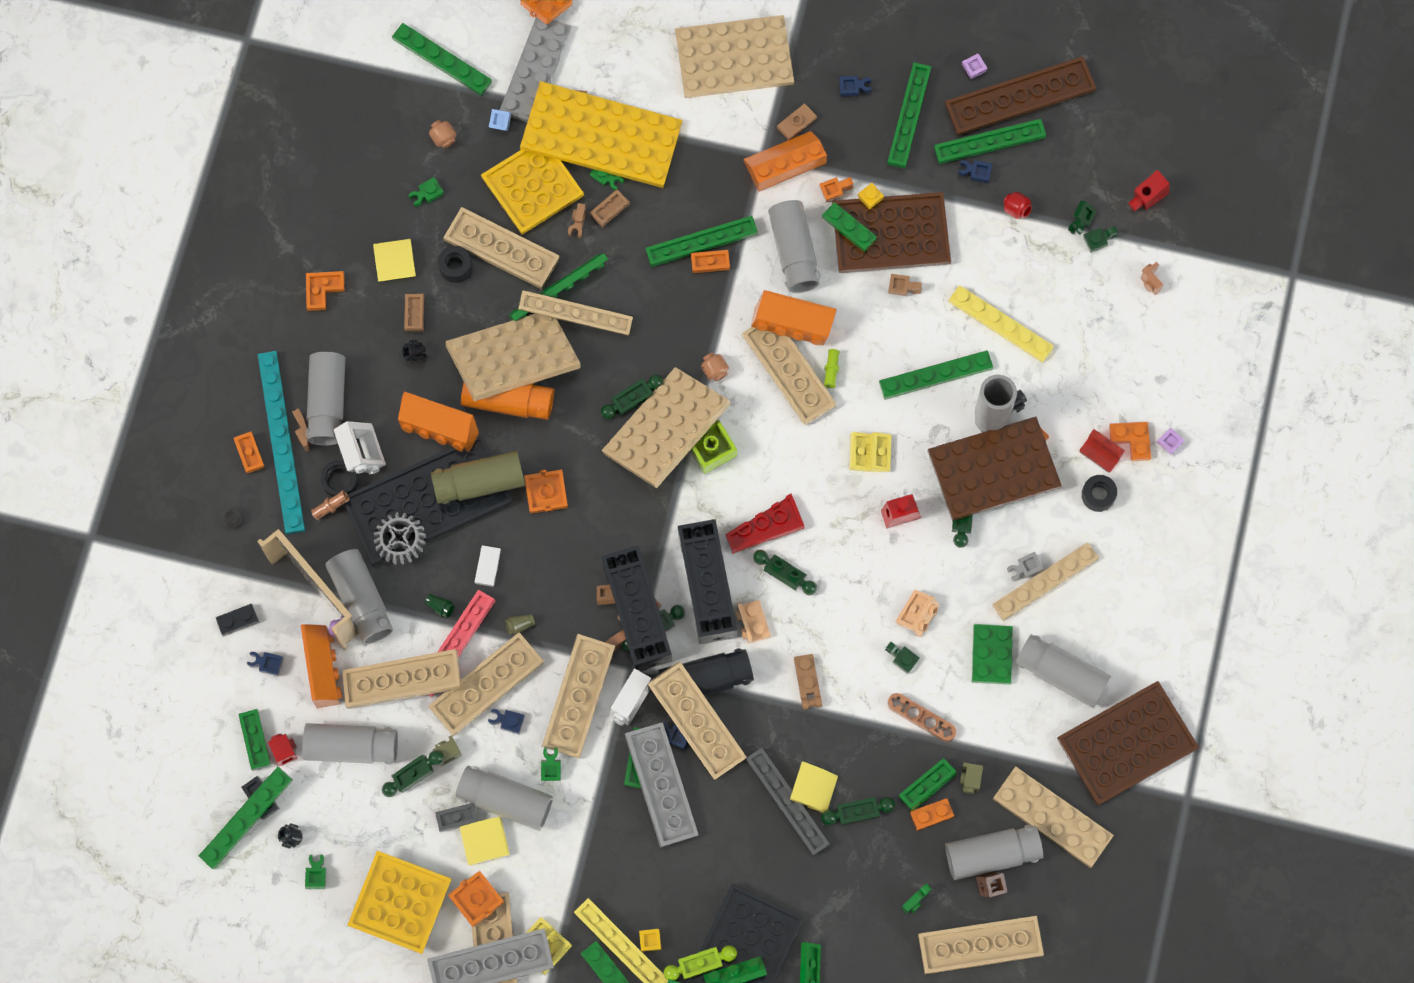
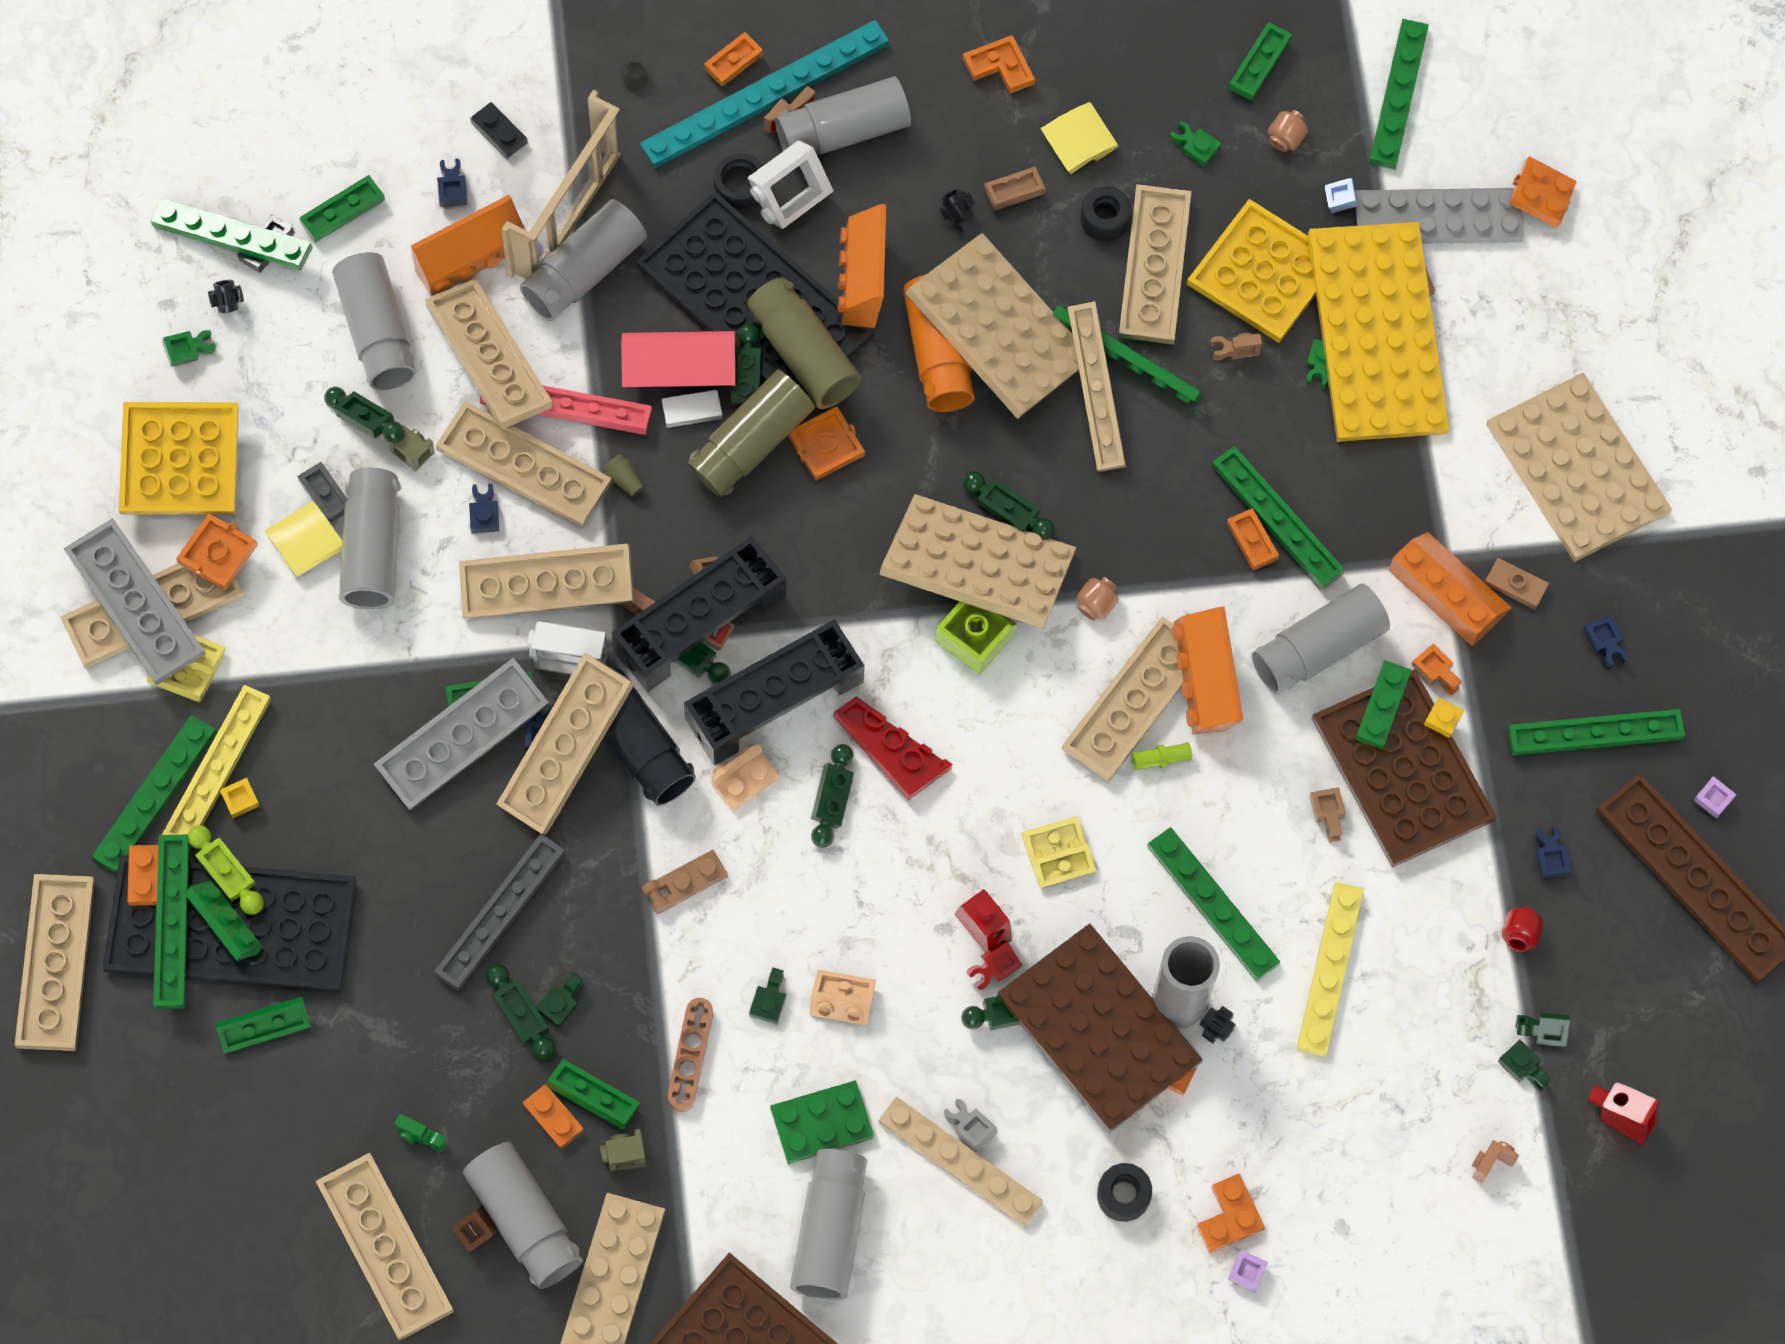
camera: 65 degrees right, 5 degrees down
red brick [268,733,297,766] -> none
nougat pin [311,490,349,520] -> none
light grey gear [374,513,426,565] -> none
dark green cone [425,594,455,618] -> none
green plate [541,746,561,781] -> none
medium nougat plate [590,189,630,228] -> none
light yellow slope [790,761,838,813] -> none
green plate [934,119,1046,164] -> none
clear red panel [1079,429,1125,473] -> none
none -> dark green plate [536,973,584,1028]
none -> coral piece [621,331,737,388]
none -> olive piece [687,369,815,498]
none -> dark green plate [731,324,763,406]
none -> red plate [966,939,1023,990]
none -> green plate [1228,22,1292,101]

